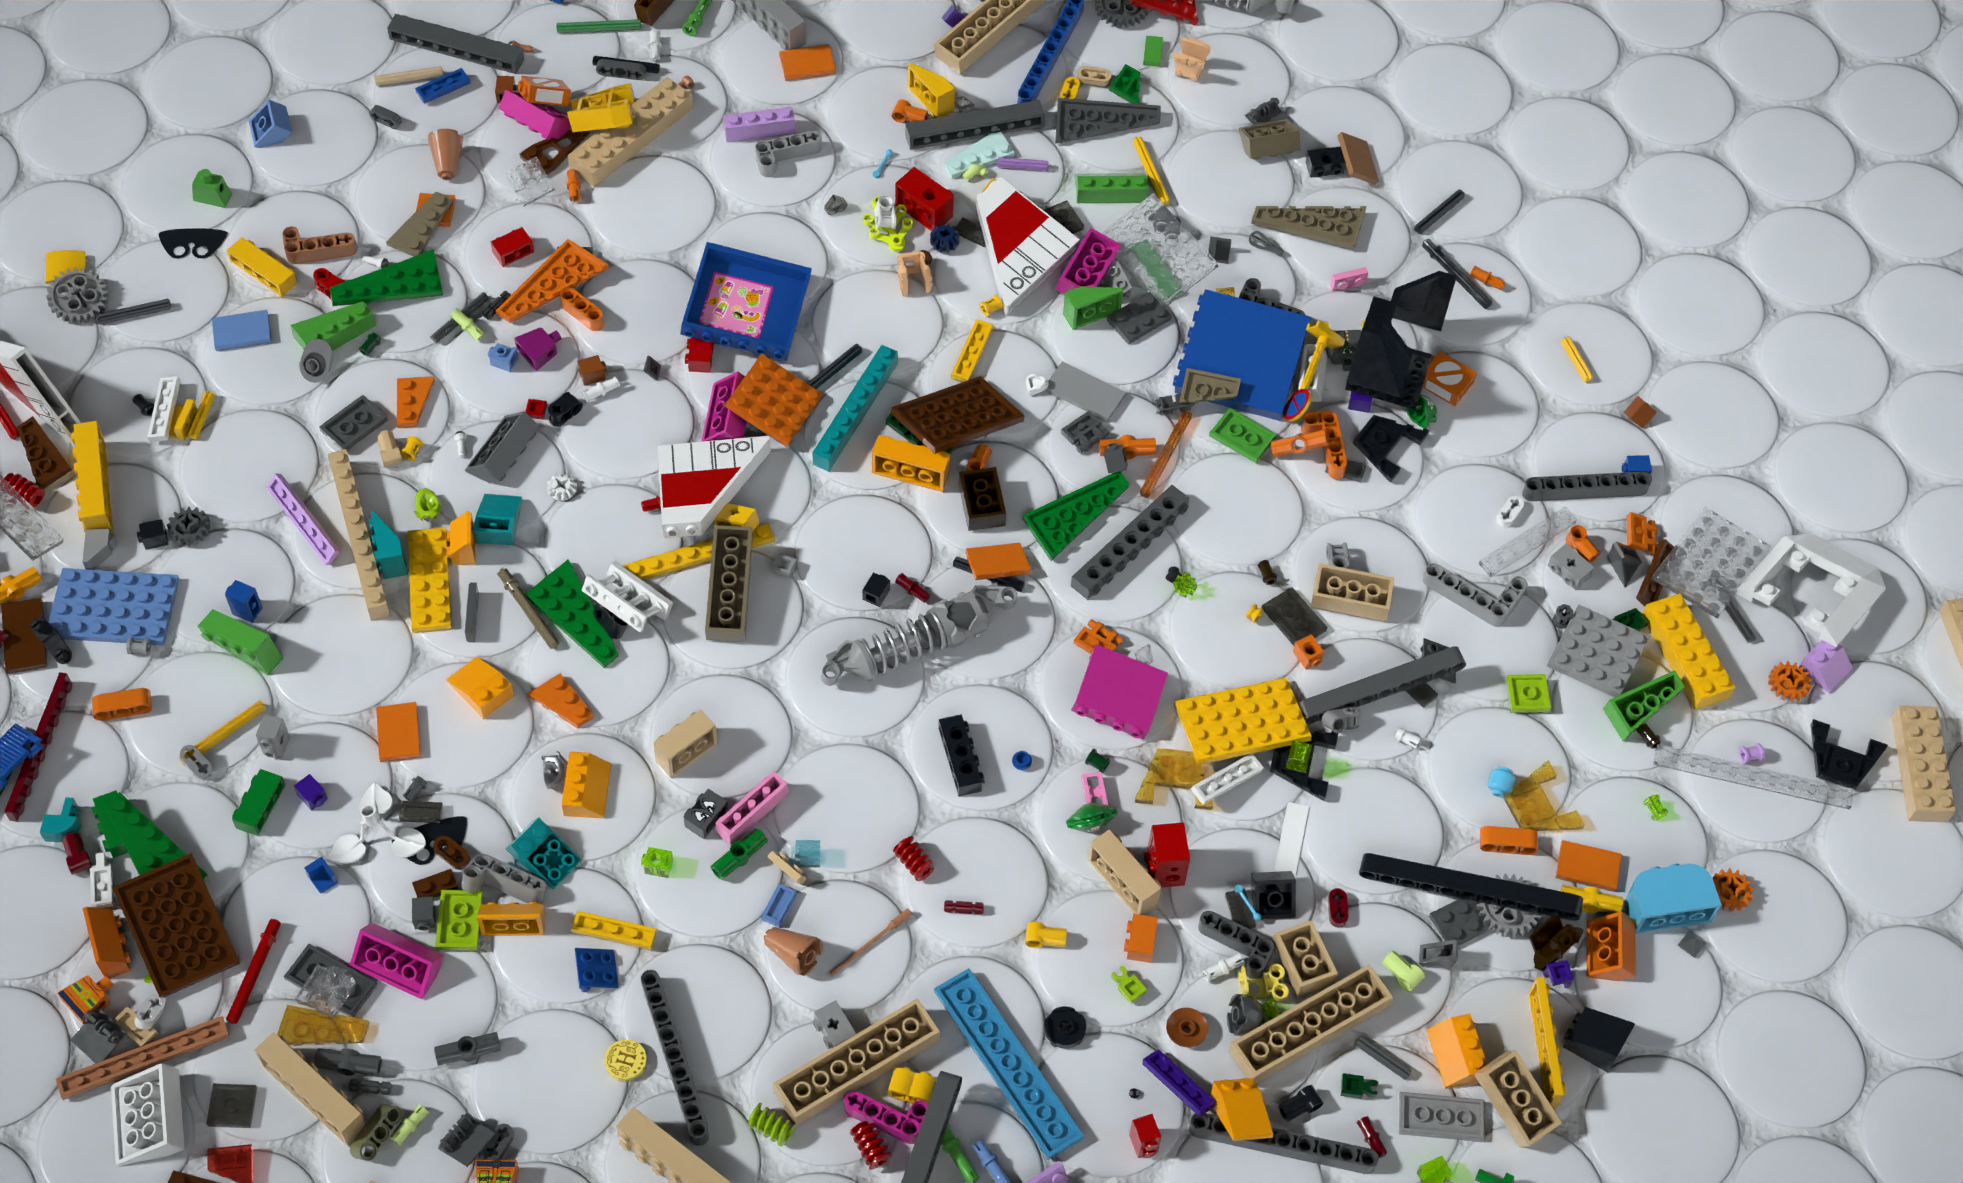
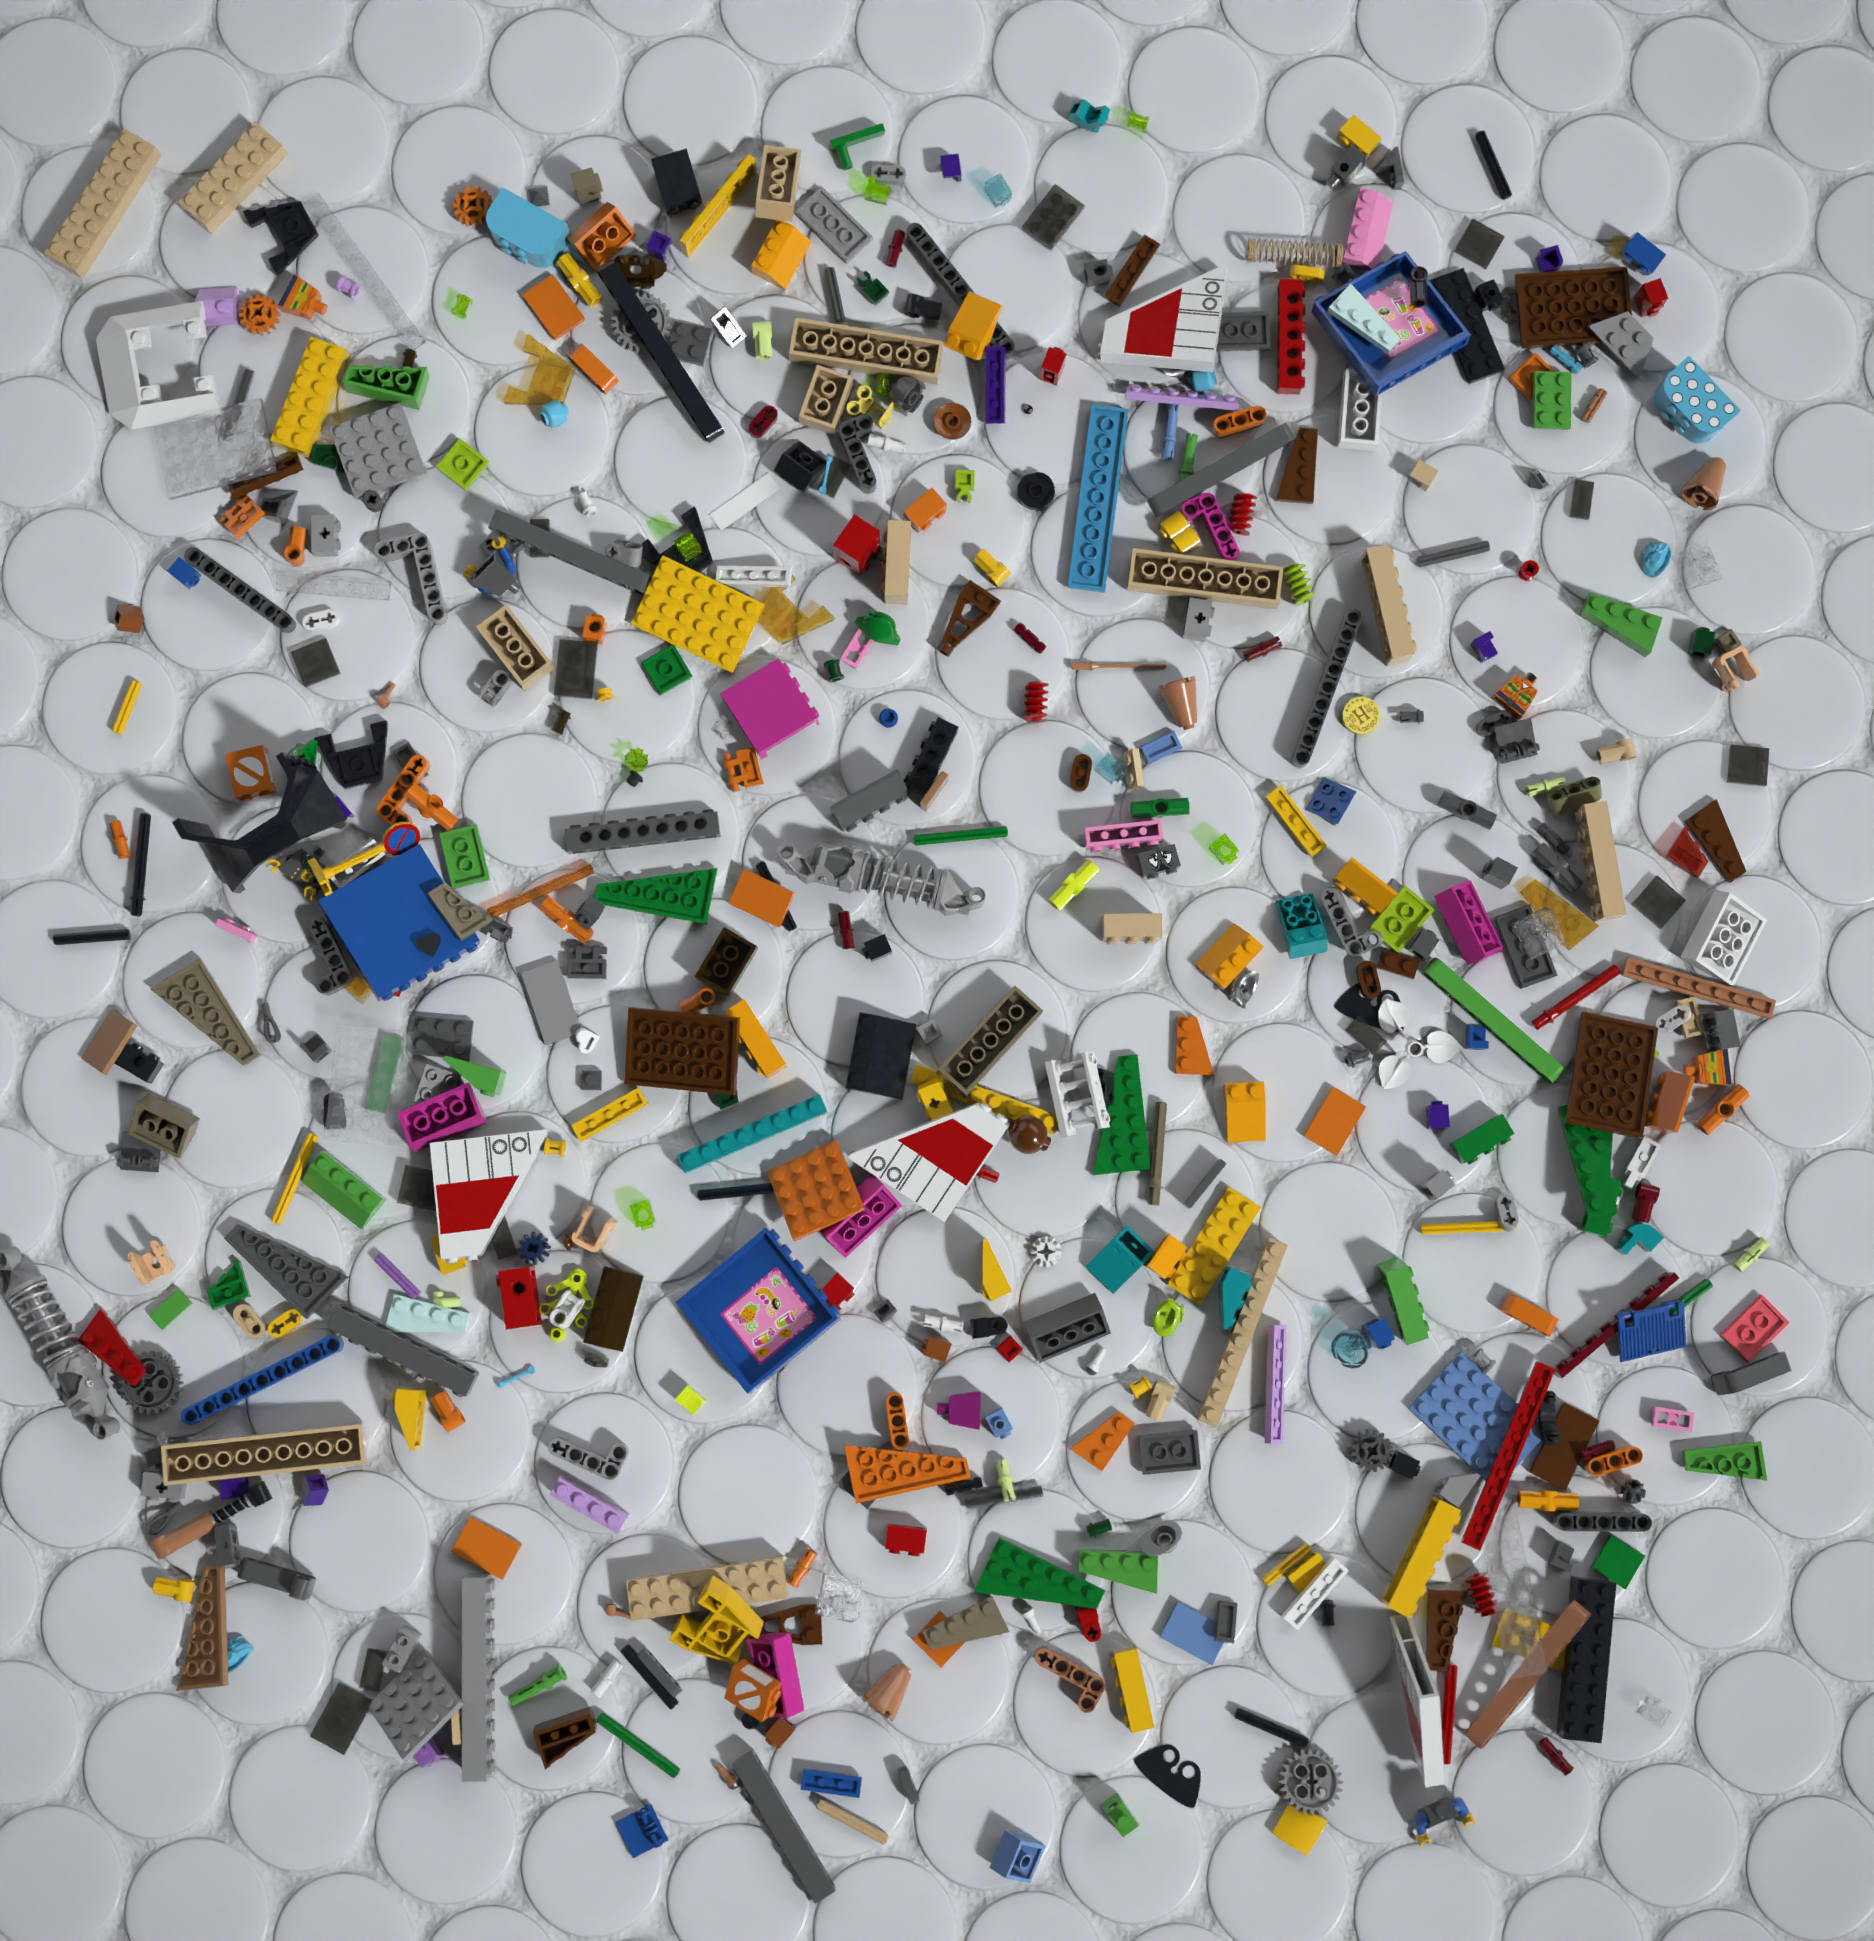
camera: 140 degrees left, 25 degrees up
none -> orange torso [278,274,327,319]
none -> clear smoke tile [291,638,341,688]
none -> nougat hand [377,683,396,709]
none -> clear smoke tile [416,933,441,957]
none -> dark grey torso [463,536,521,596]
none -> dark tan brick [571,167,603,205]
none -> dark grey plate [582,1070,602,1090]
none -> dark brown slope [583,1266,644,1352]
none -> clear neon green brick [629,1199,657,1230]
none -> green tile [641,644,693,696]
none -> neon yellow panel [675,1385,706,1414]
none -> dark grey slope [830,769,909,832]
none -> black slope [845,1012,917,1100]
none -> green axle [914,826,1008,846]
none -> medium nougat tile [921,771,948,812]
none -> reddish brown plate [937,580,1001,657]
none -> yellow slope [980,1238,1012,1301]
none -> reddish brown brick [1008,1115,1051,1154]
none -> neon yellow piece [1048,859,1100,911]
none -> reddish brown plate [1069,754,1092,792]
none -> dark grey tile [1214,1600,1238,1644]
none -> dark red pin [1243,636,1282,662]
none -> clear light blue cylinder [1331,1328,1372,1369]
none -> dark grey pin [1399,709,1424,724]
none -> bright green beam [1422,957,1565,1084]
none -> red plate [1461,1361,1556,1551]
none -> dark grey brick [1481,857,1518,889]
none -> orange piece [1696,1084,1750,1135]

